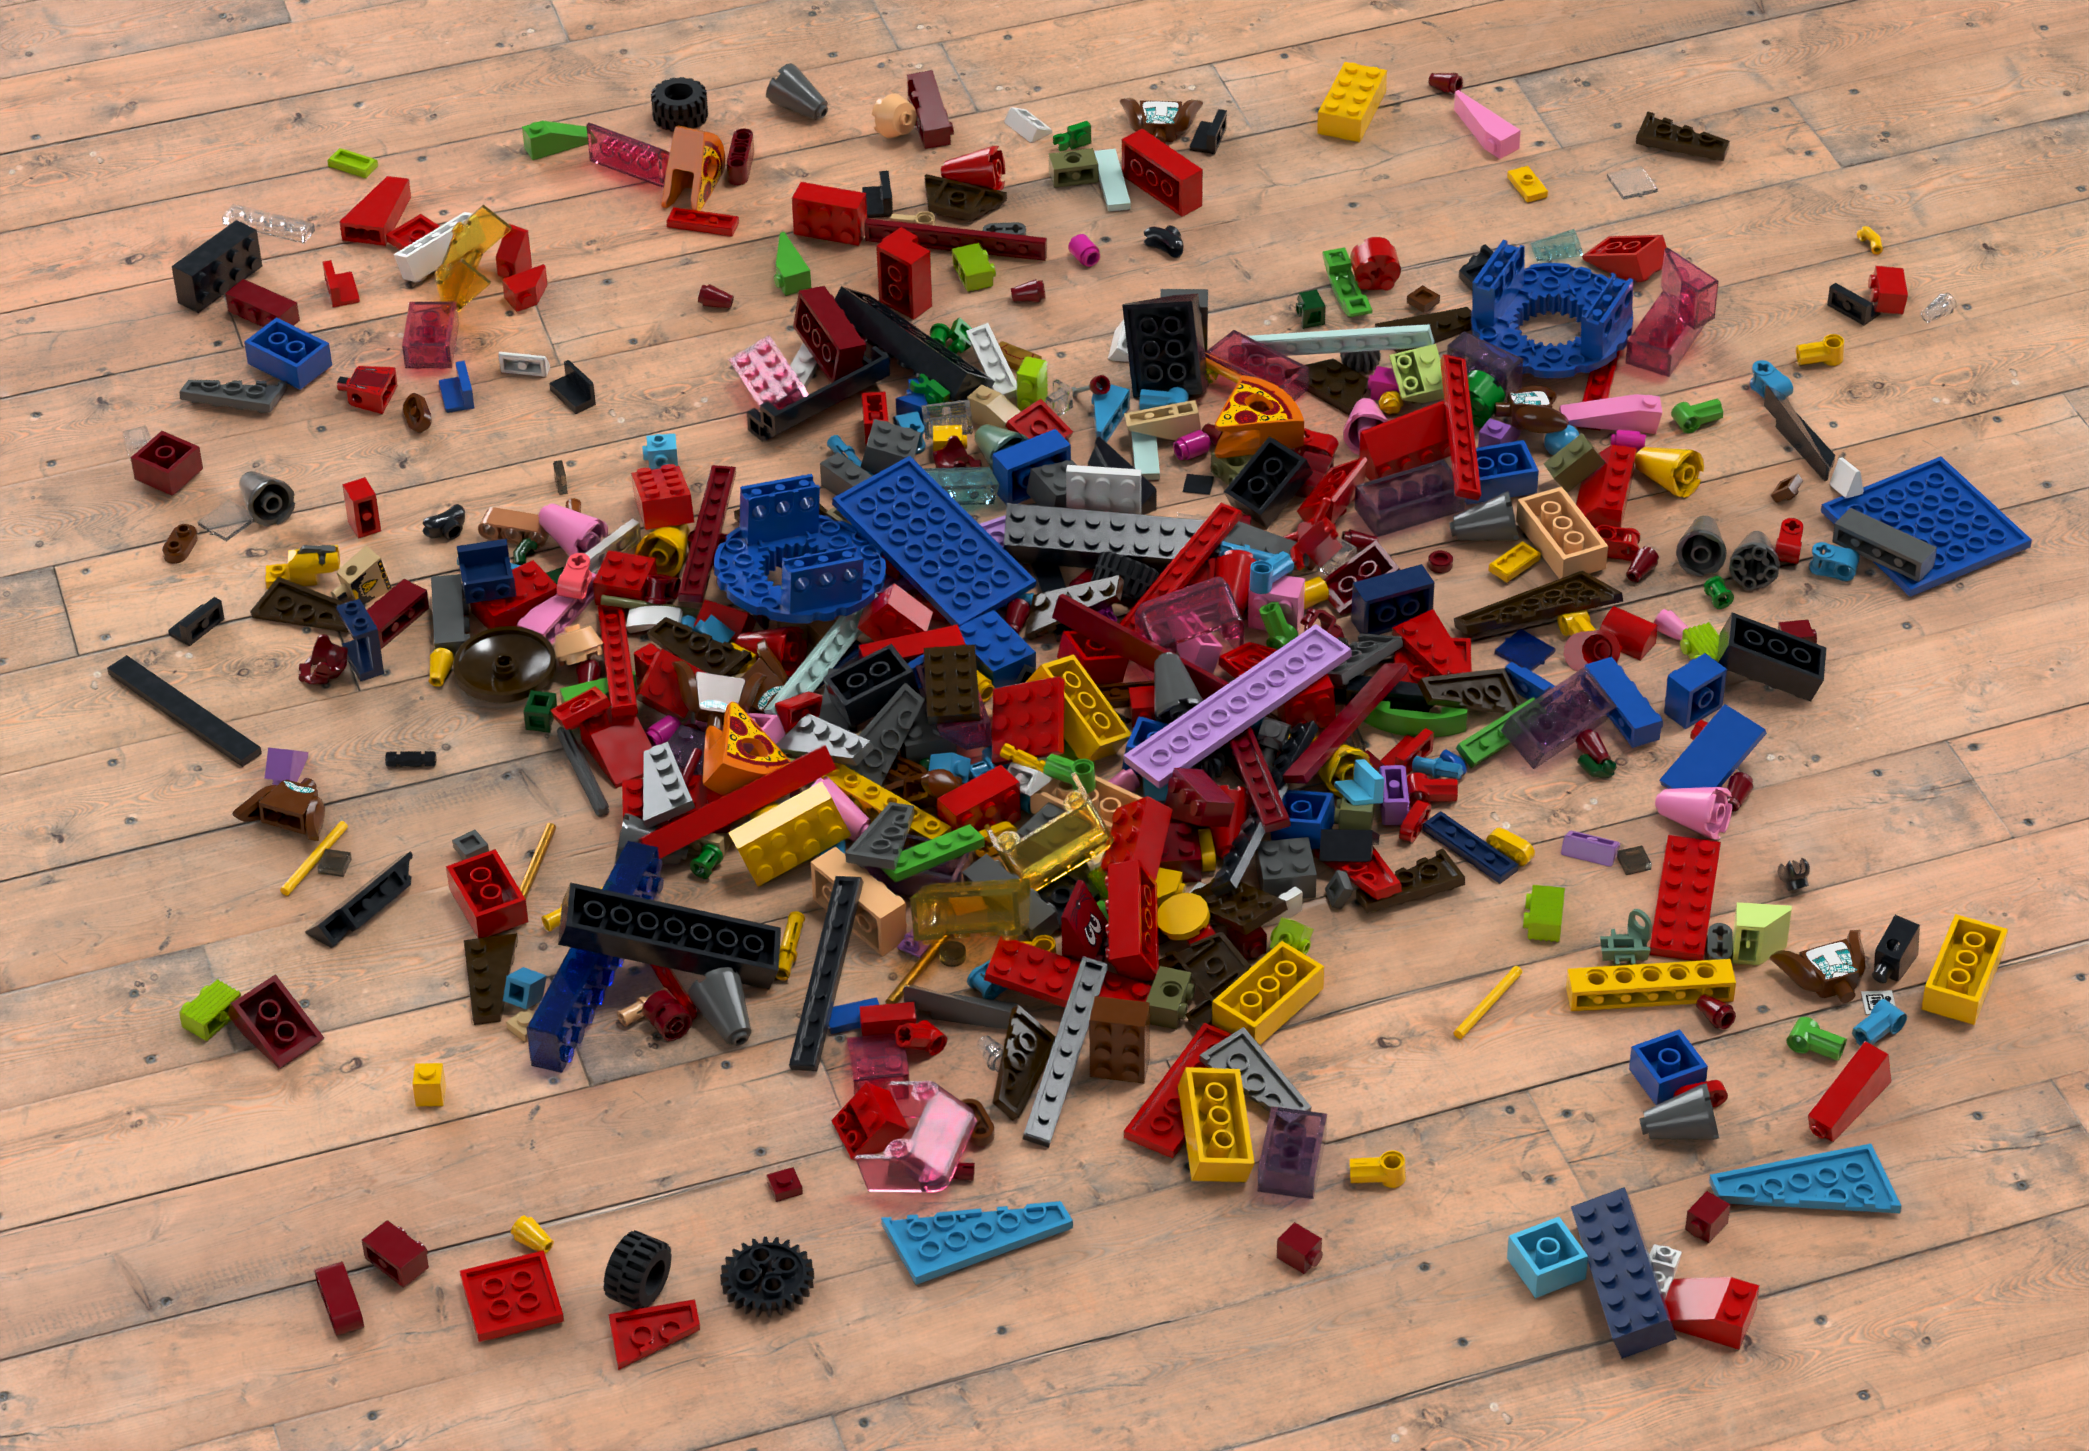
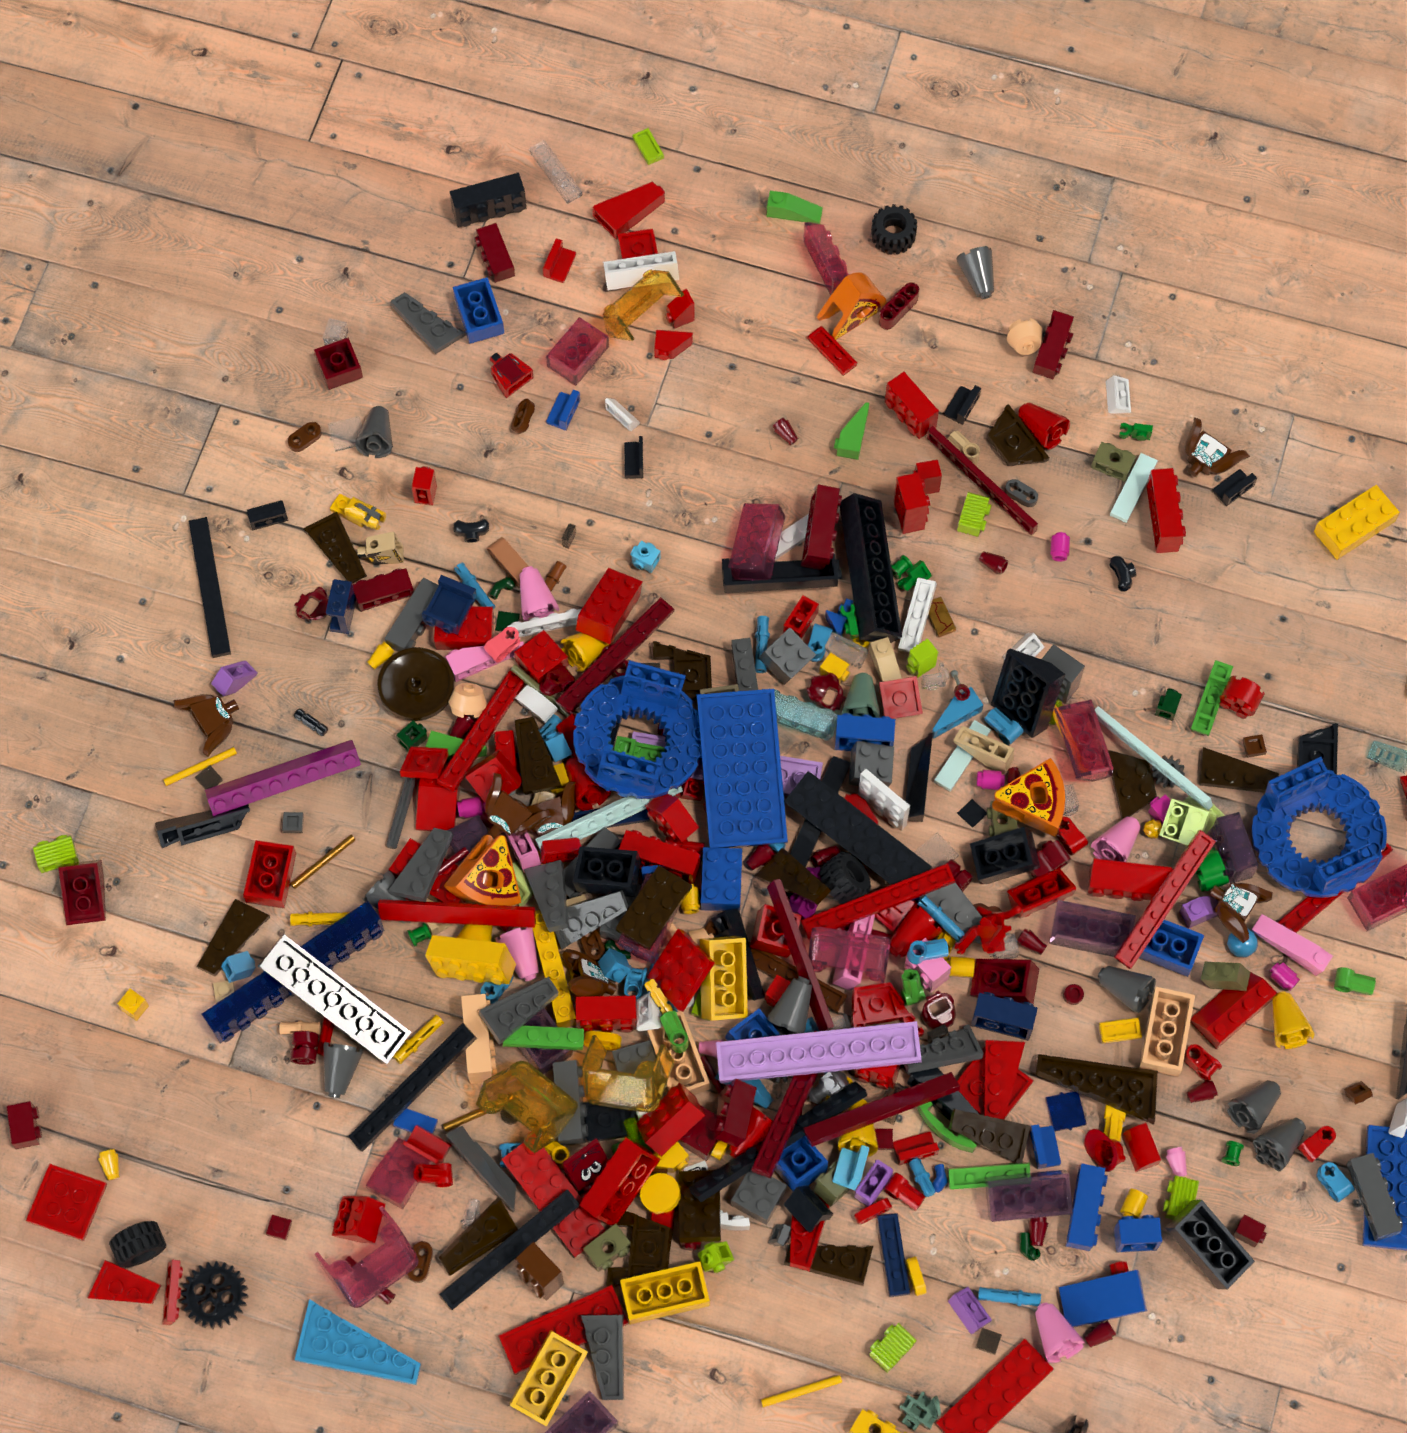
camera: 35 degrees right, 25 degrees up
none -> red plate [162,1260,183,1325]
none -> magenta brick [205,740,361,816]
none -> dark azure pin [978,1287,1041,1306]
none -> yellow brick [1120,1189,1148,1219]

